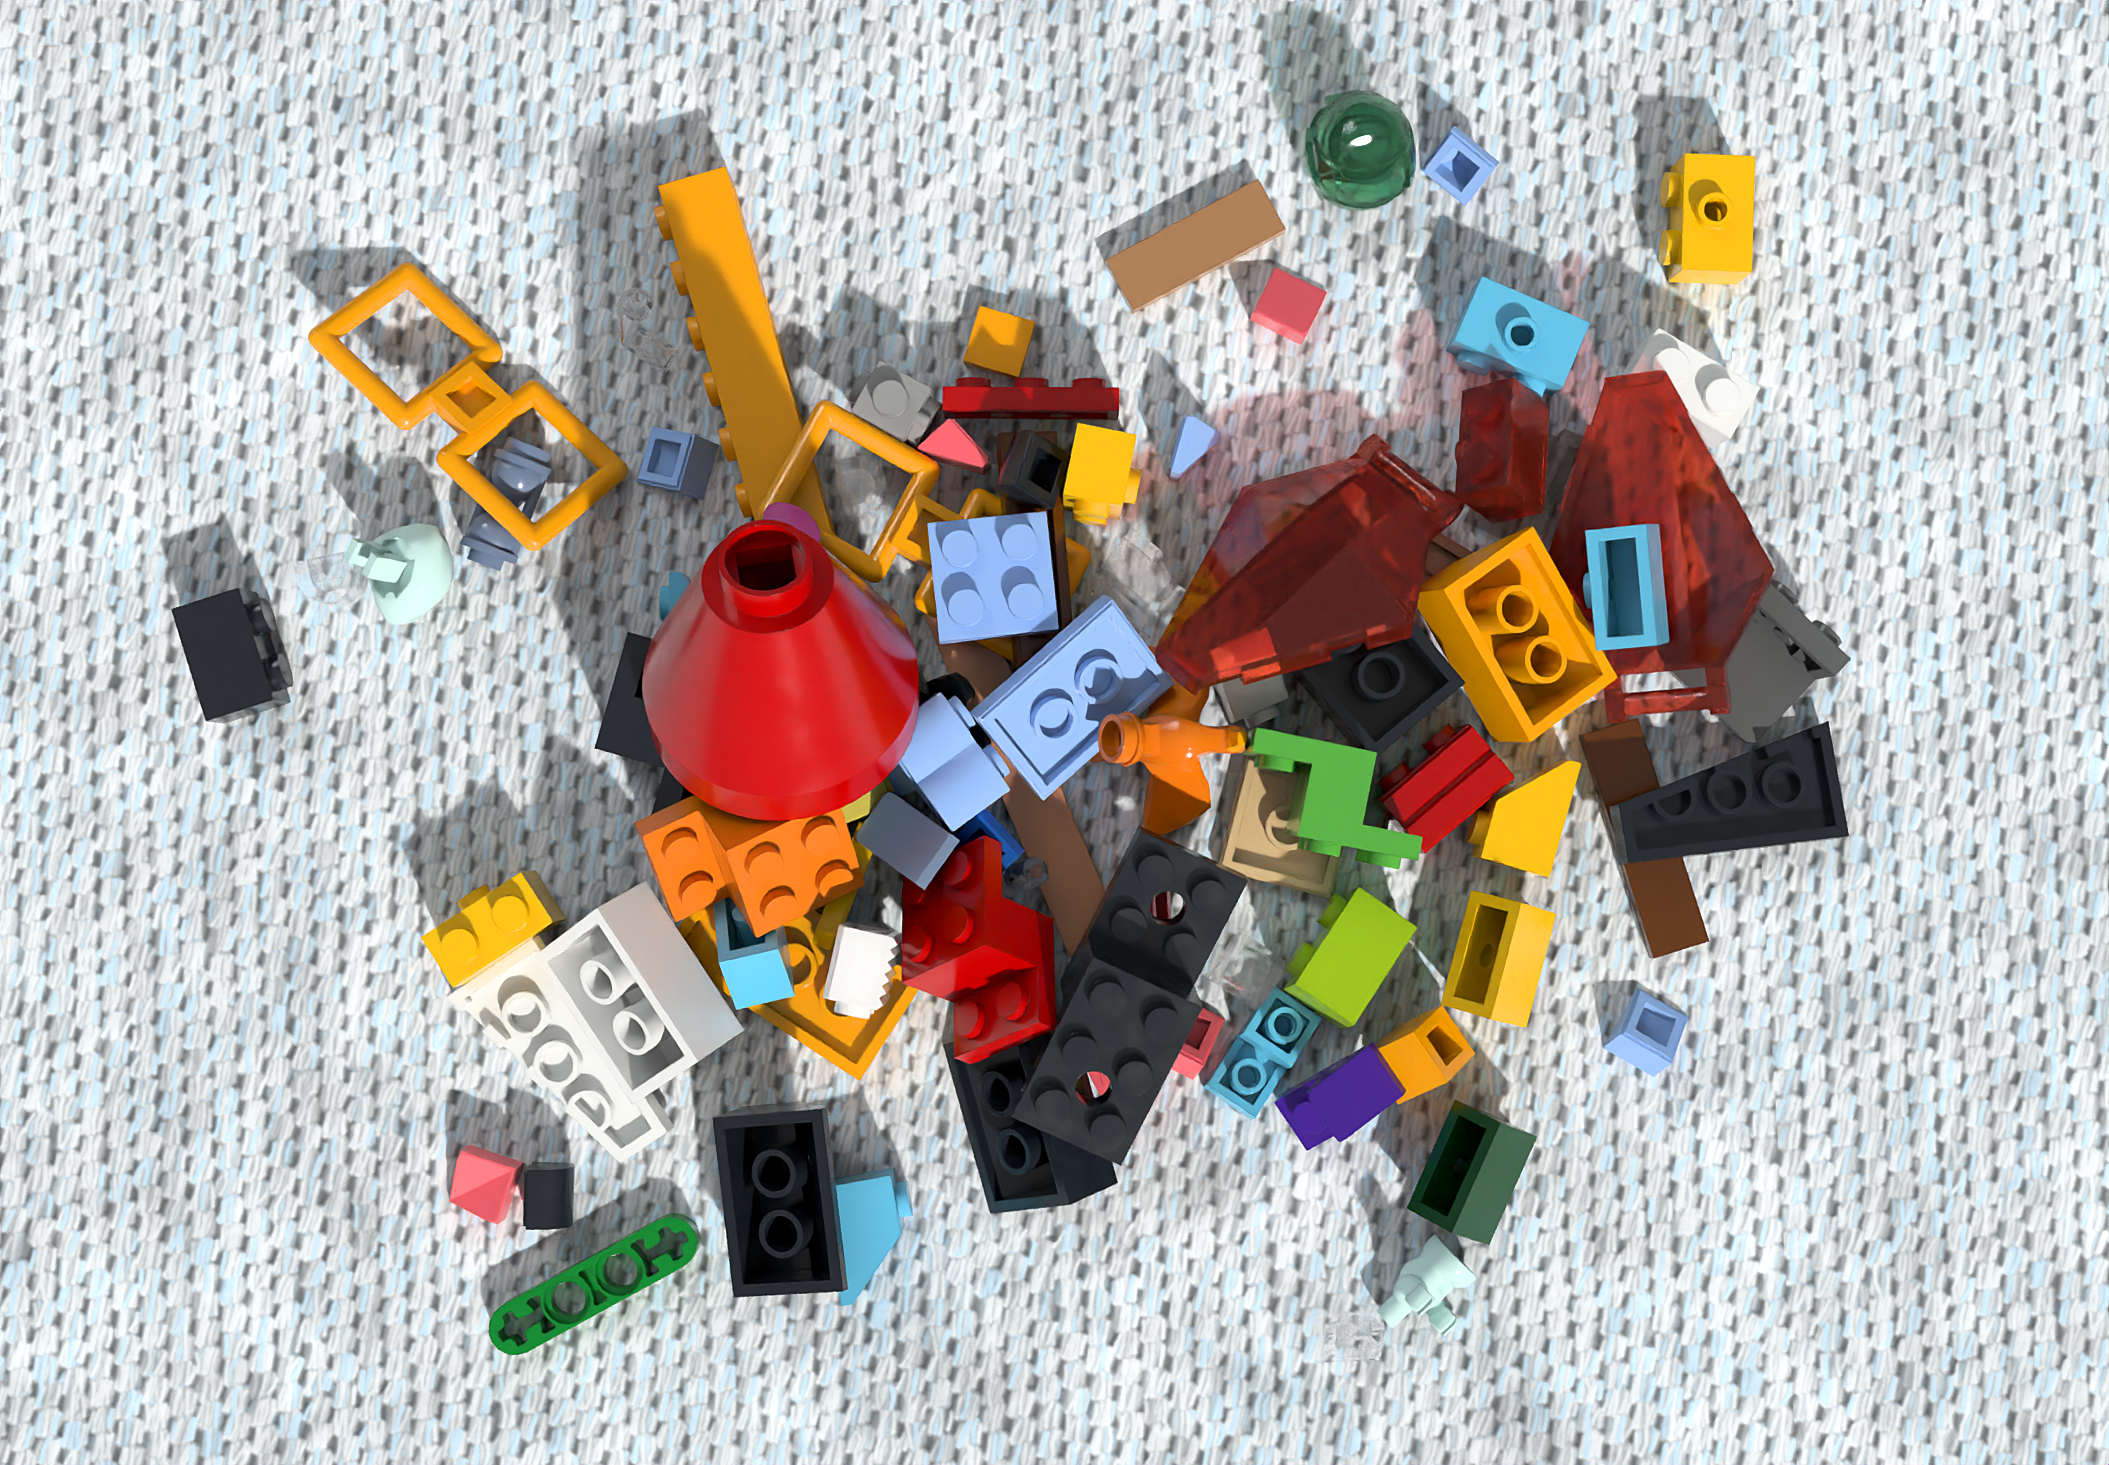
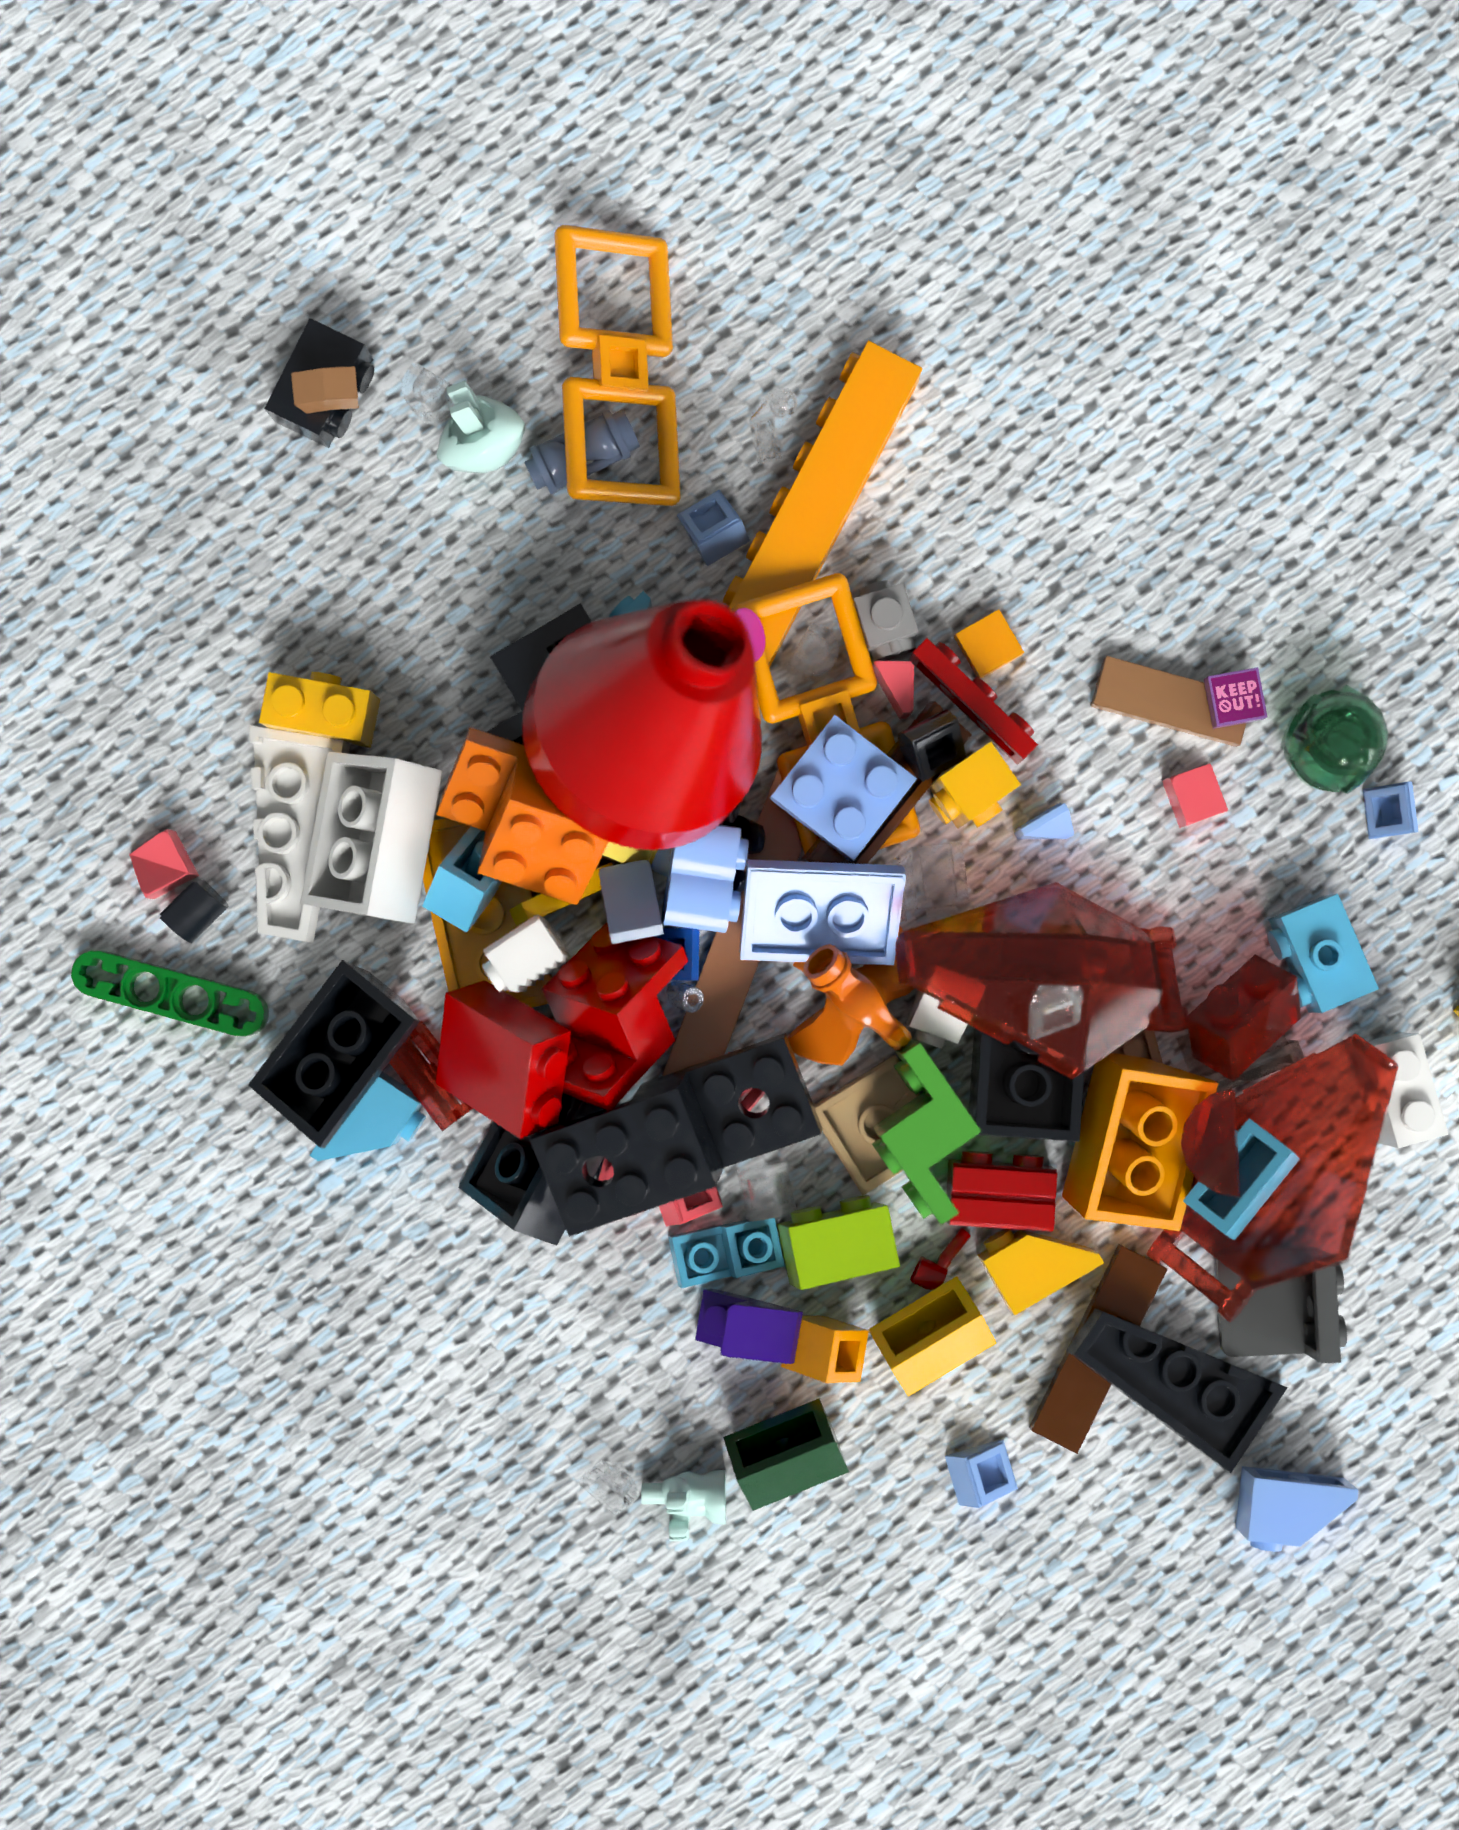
camera: 45 degrees right, 0 degrees up
none -> medium nougat piece [291,366,359,414]
none -> clear red tile [389,1021,473,1132]
none -> red brick [436,980,571,1138]
none -> red hand [910,1228,971,1290]
none -> clear slope [1028,985,1083,1040]
none -> clear red tile [1181,1089,1240,1198]
none -> tile [1204,667,1268,729]
none -> light blue slope [1236,1466,1358,1552]

